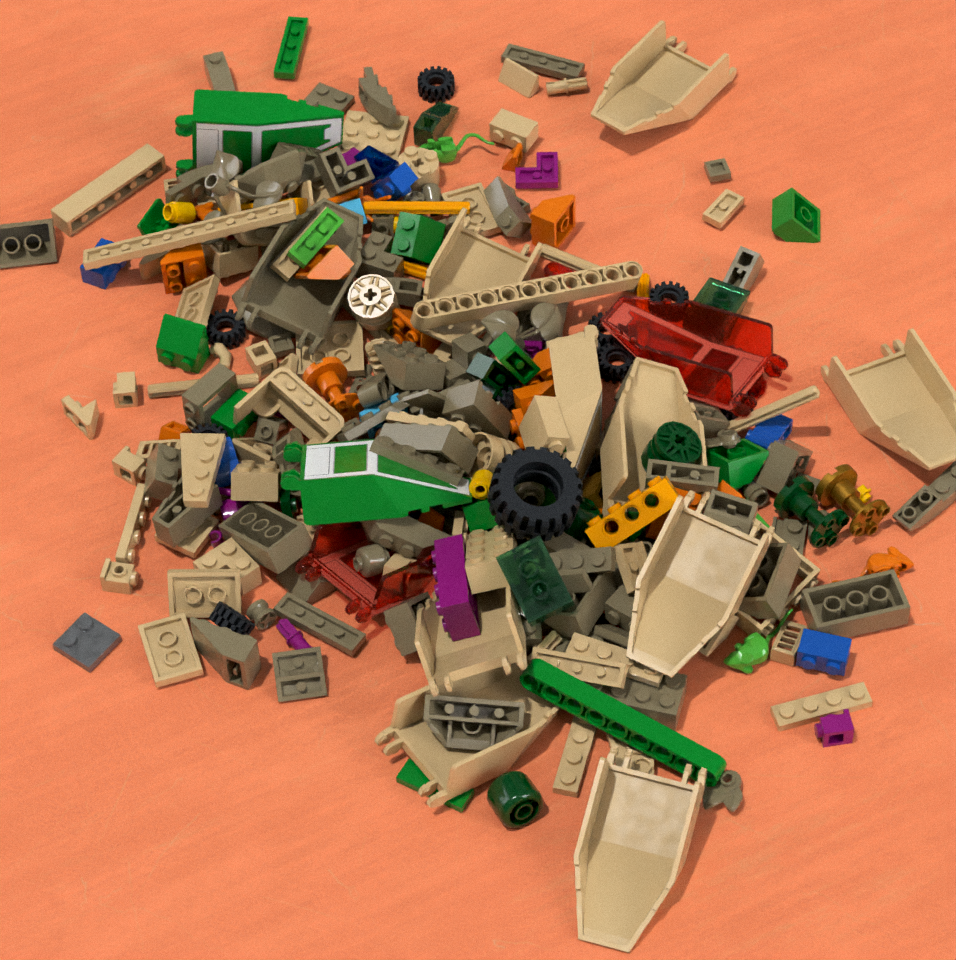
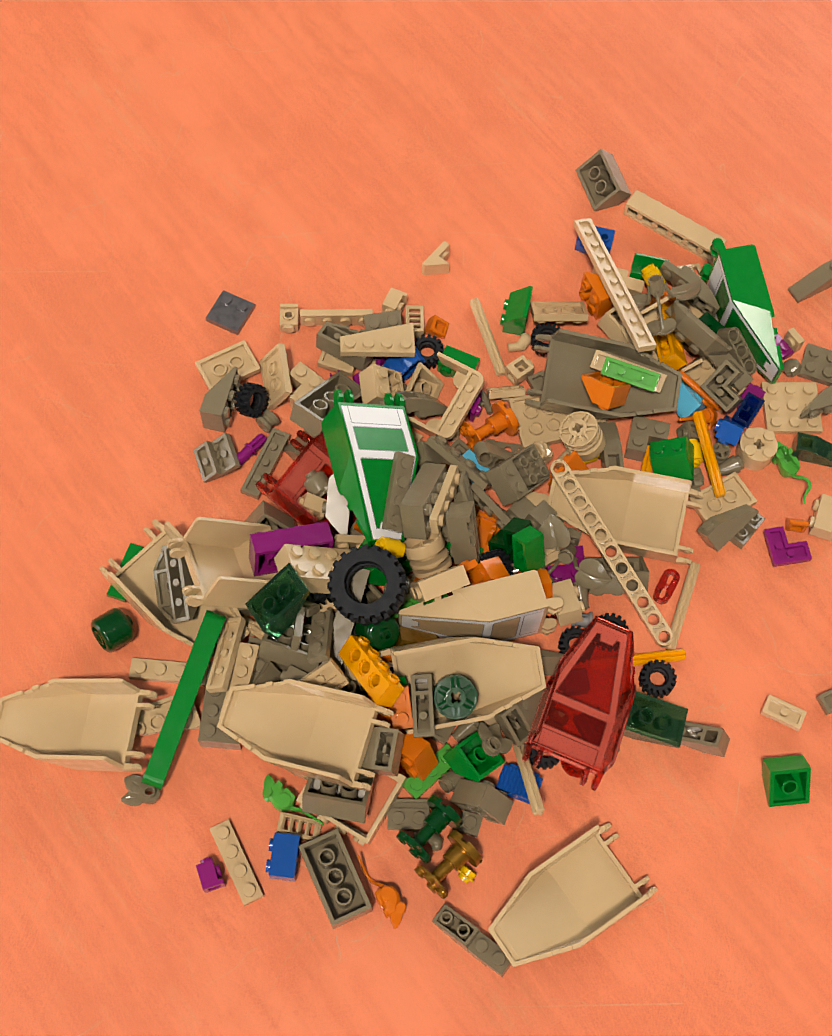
camera: 75 degrees right, 15 degrees up
tan brick [113,371,138,408] -> none
dark tan window [182,363,238,430] -> none
dark tan bracket [254,416,289,445] -> none
orange slope [530,194,576,249] -> none

